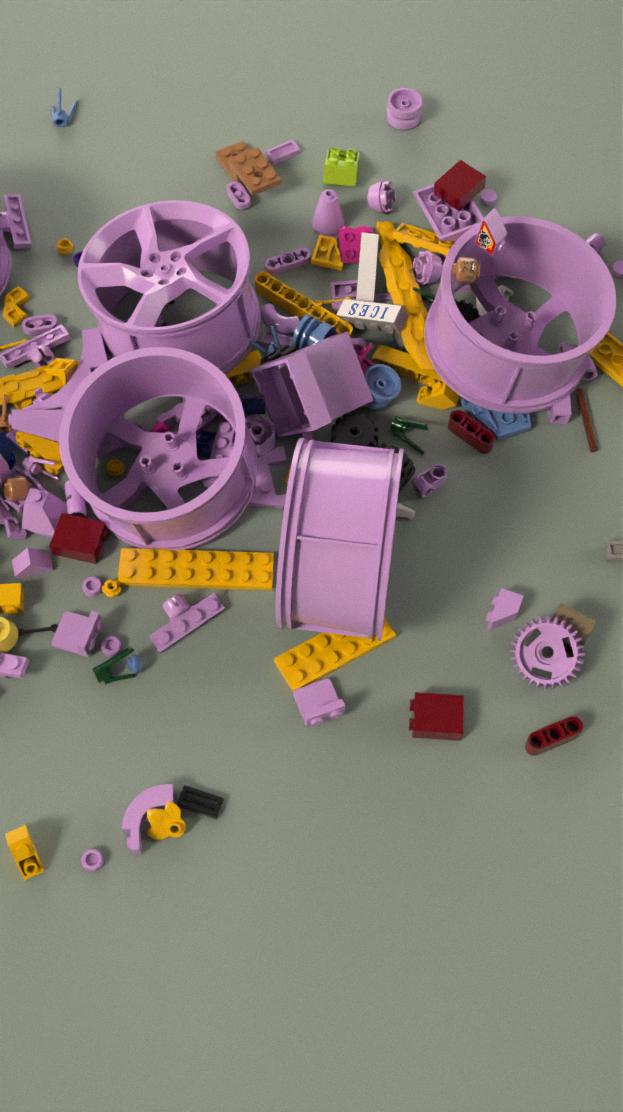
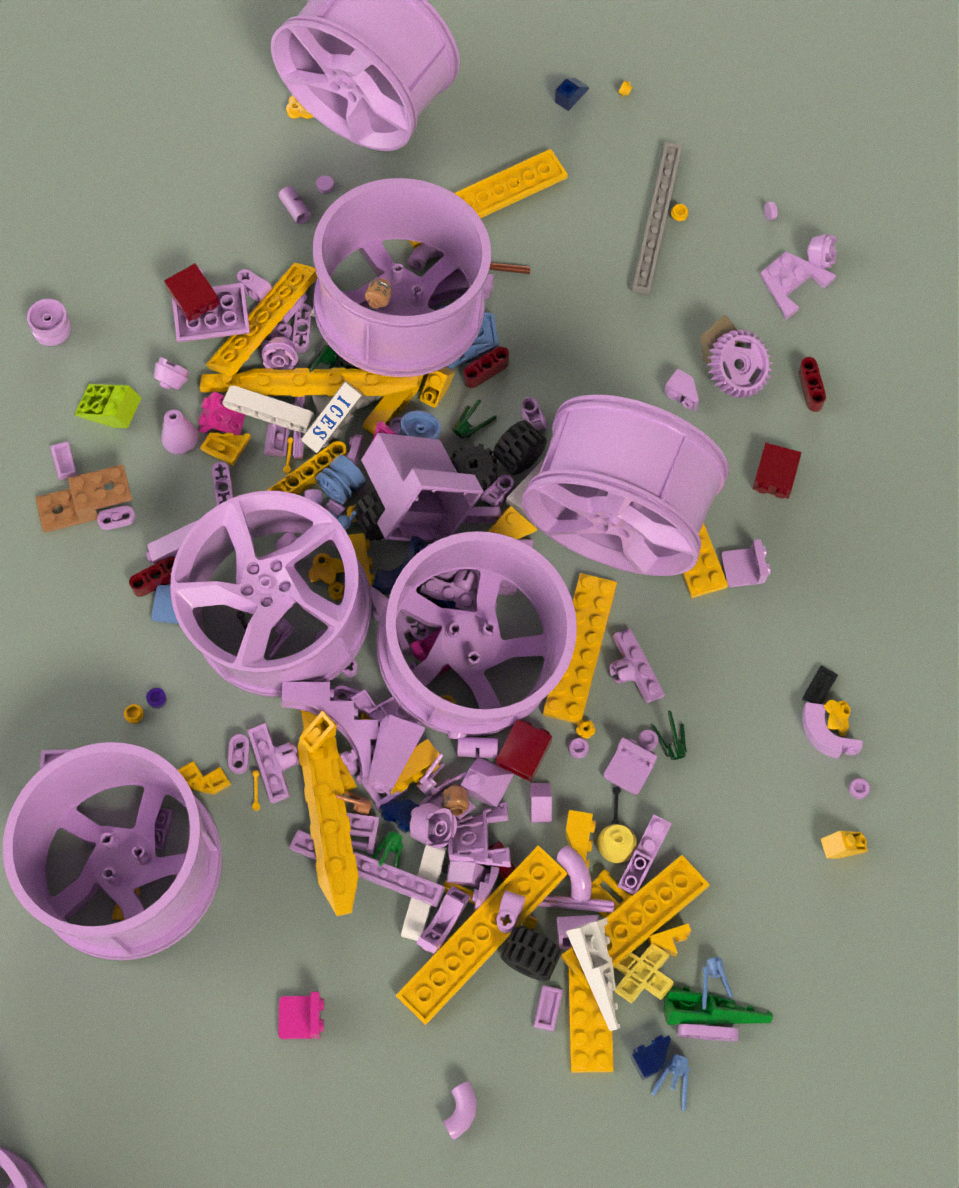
camera: 75 degrees left, 5 degrees up
medium blue plate [127,654,142,674] -> none
lavender slope [475,208,508,256] -> none

